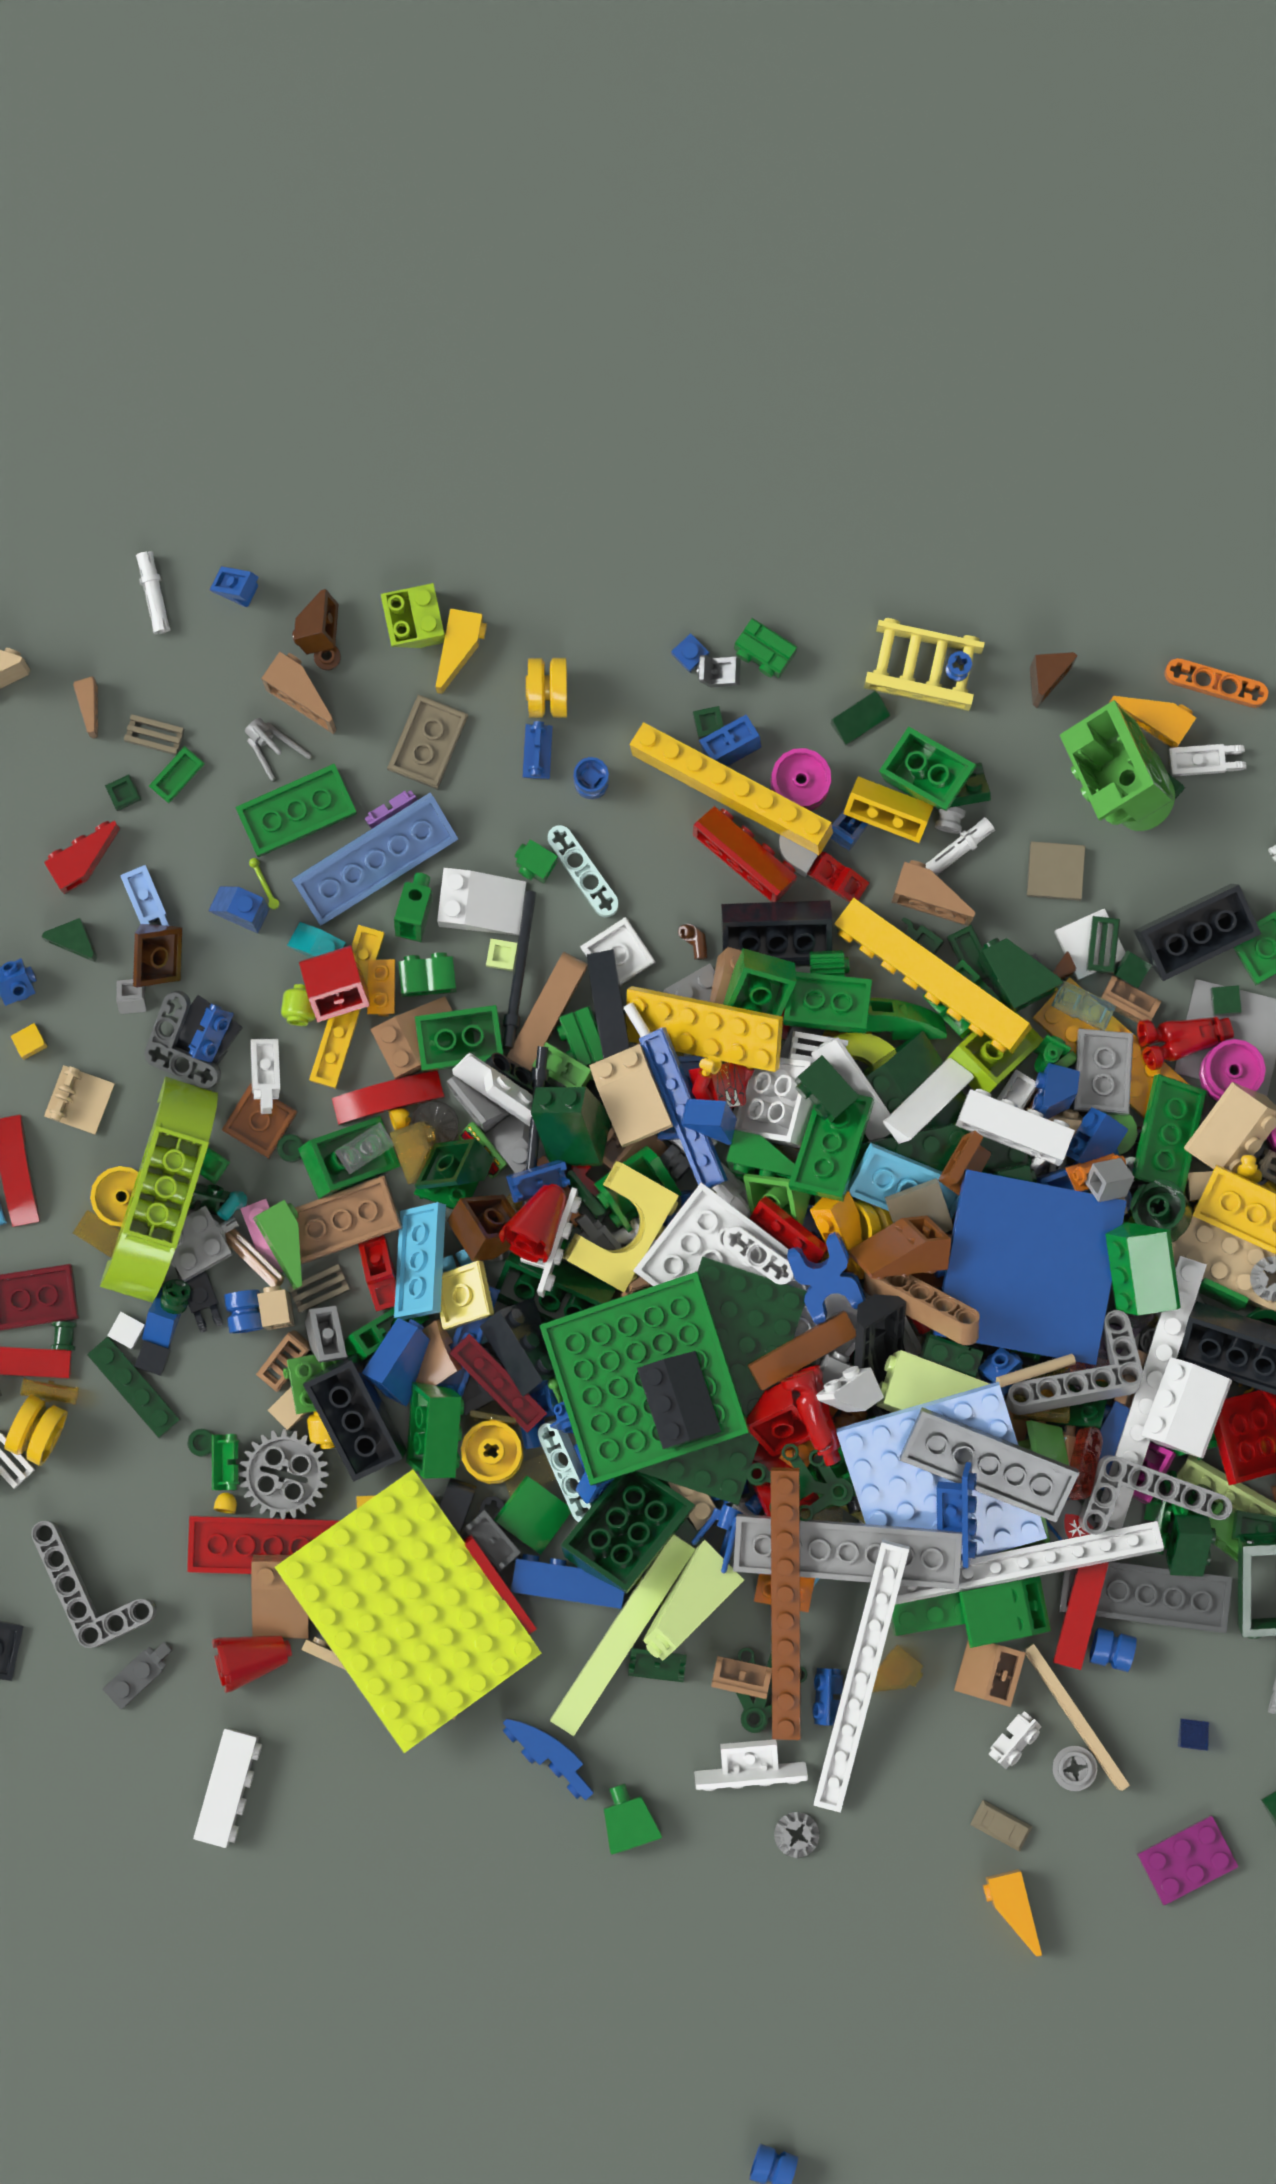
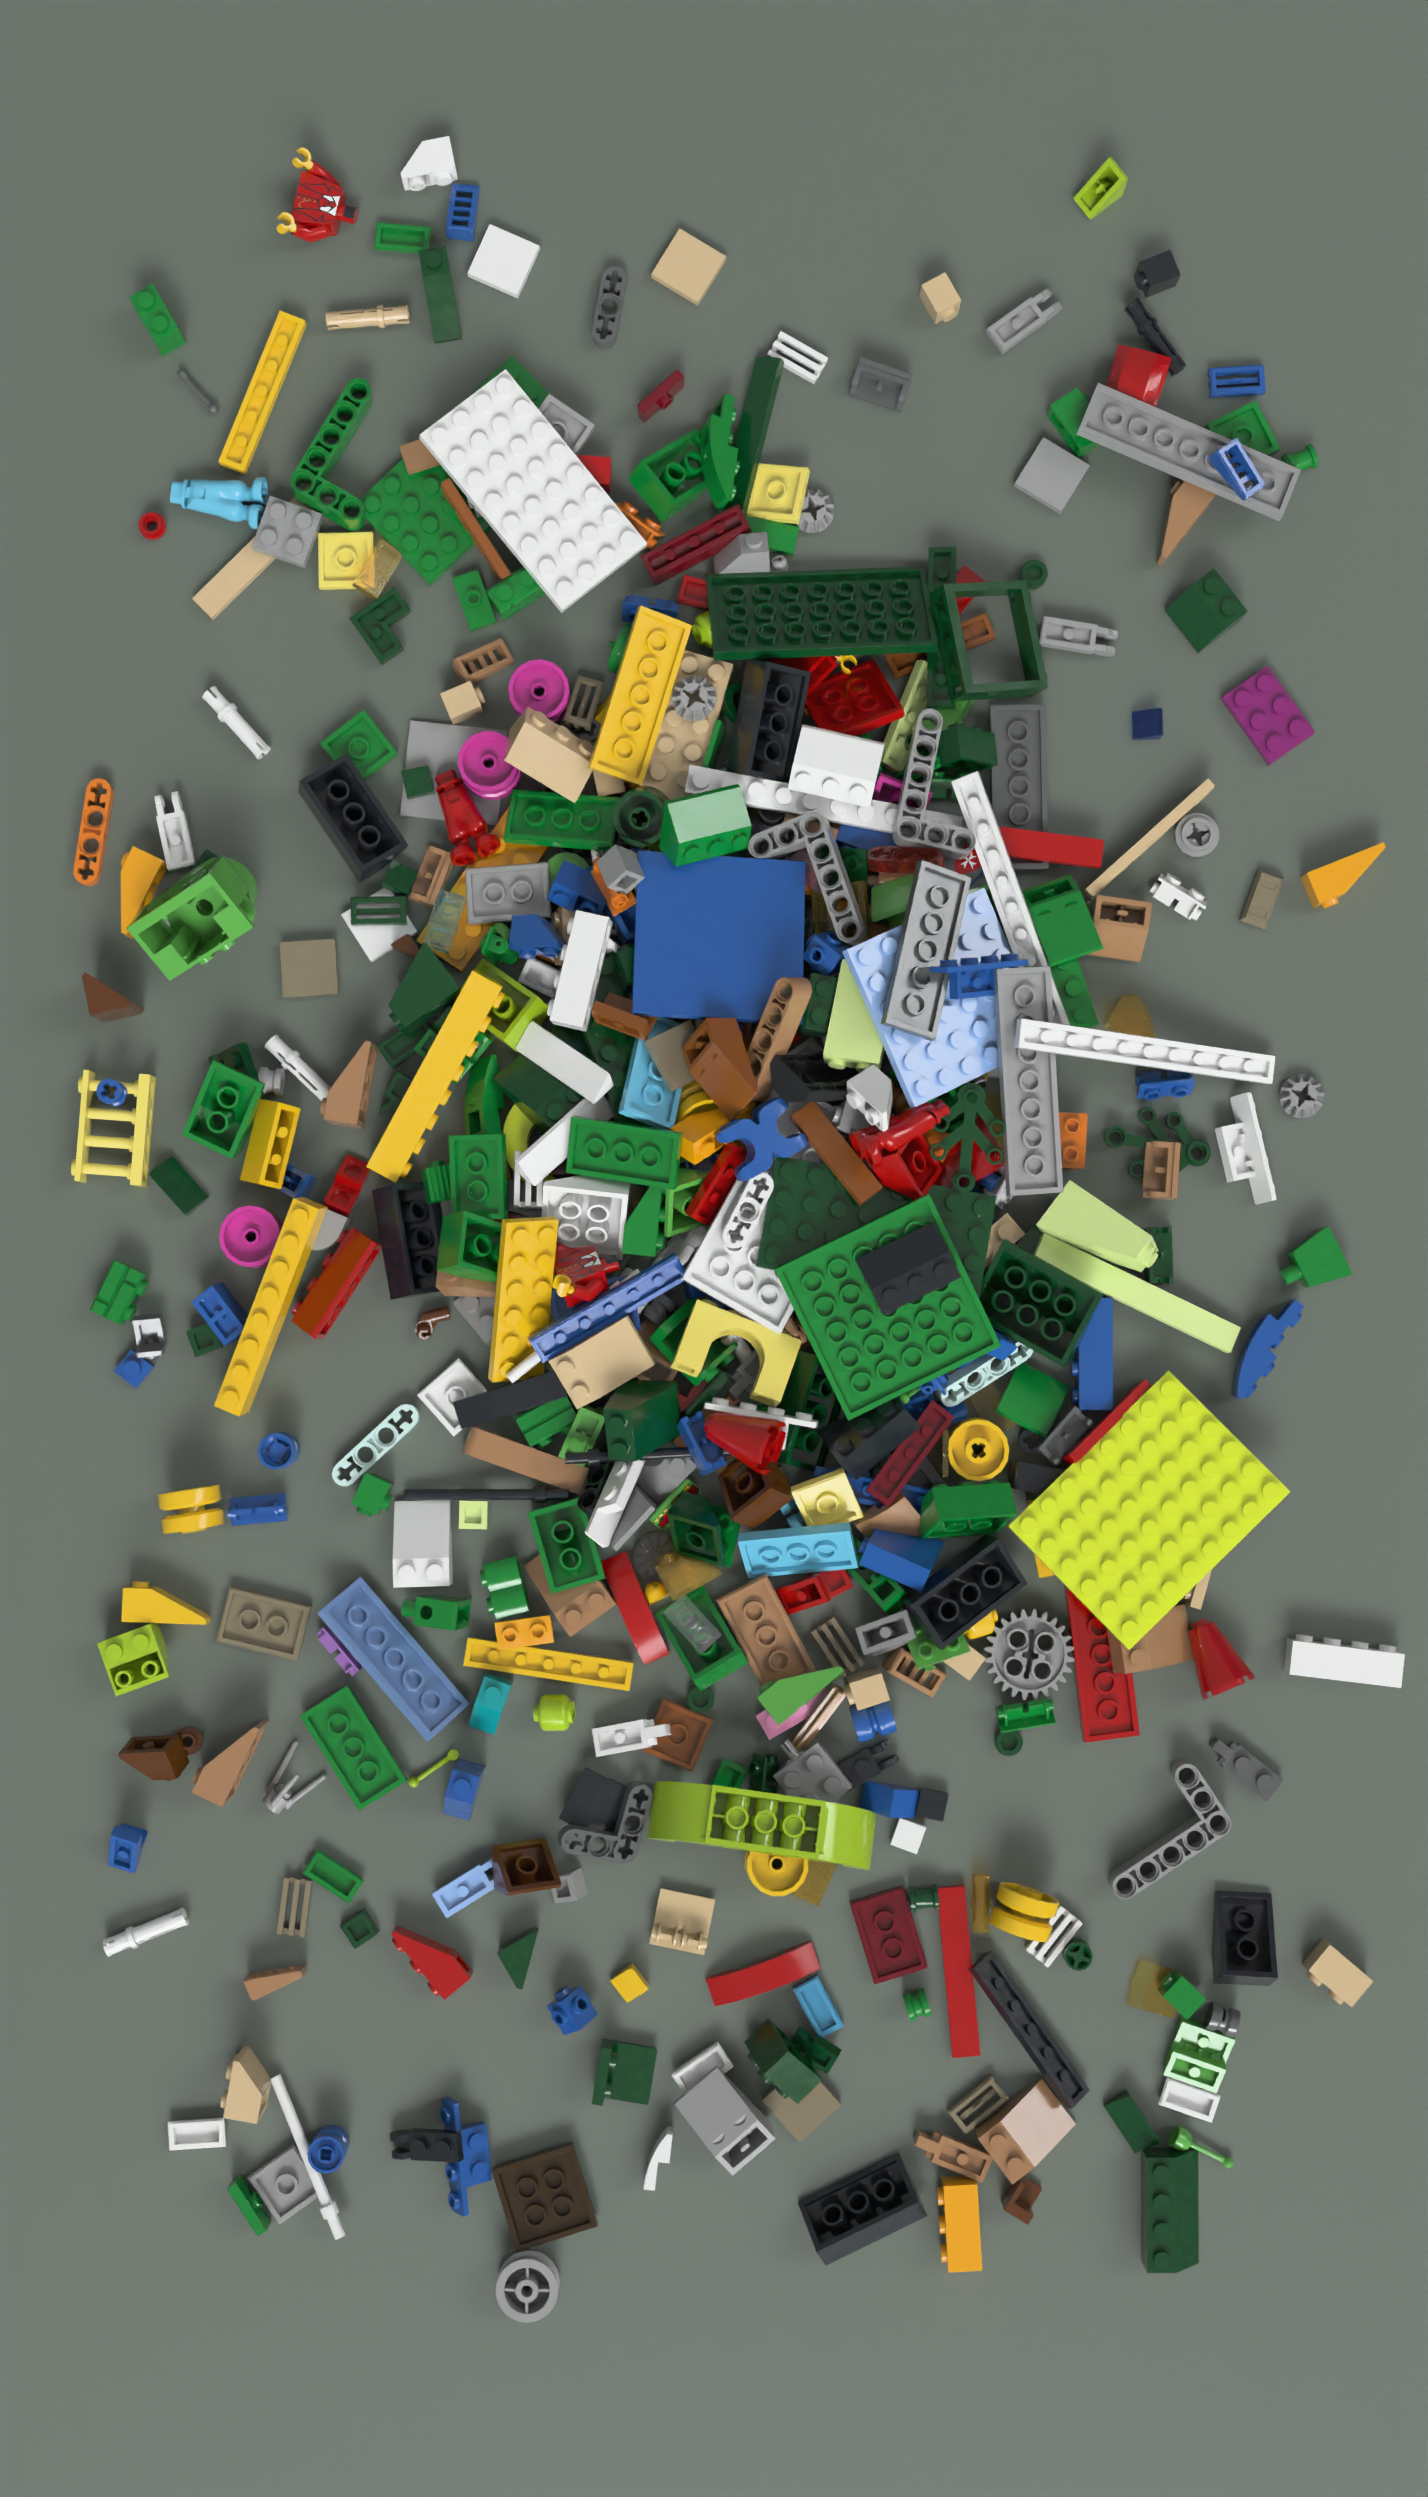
camera: 100 degrees left, 5 degrees up
dark green plate [87,1337,180,1438] -> none
dark green wheel [160,1279,191,1314] -> none
blue hinge [189,1003,234,1063] -> none
yellow hinge [213,1492,237,1514] -> none
teal arm [217,1191,247,1221] -> none
red slope [299,945,370,1022] -> none
blue slope [681,1099,737,1145] -> none
blue plant [691,1504,743,1574] -> none
dark orange plate [771,1467,801,1740] -> none
dark green brick [794,1055,860,1123] -> none
tan bar [996,1354,1076,1388] -> none
blue wheel [1089,1627,1137,1672] -> none
yellow arm [1237,1155,1262,1183] -> none

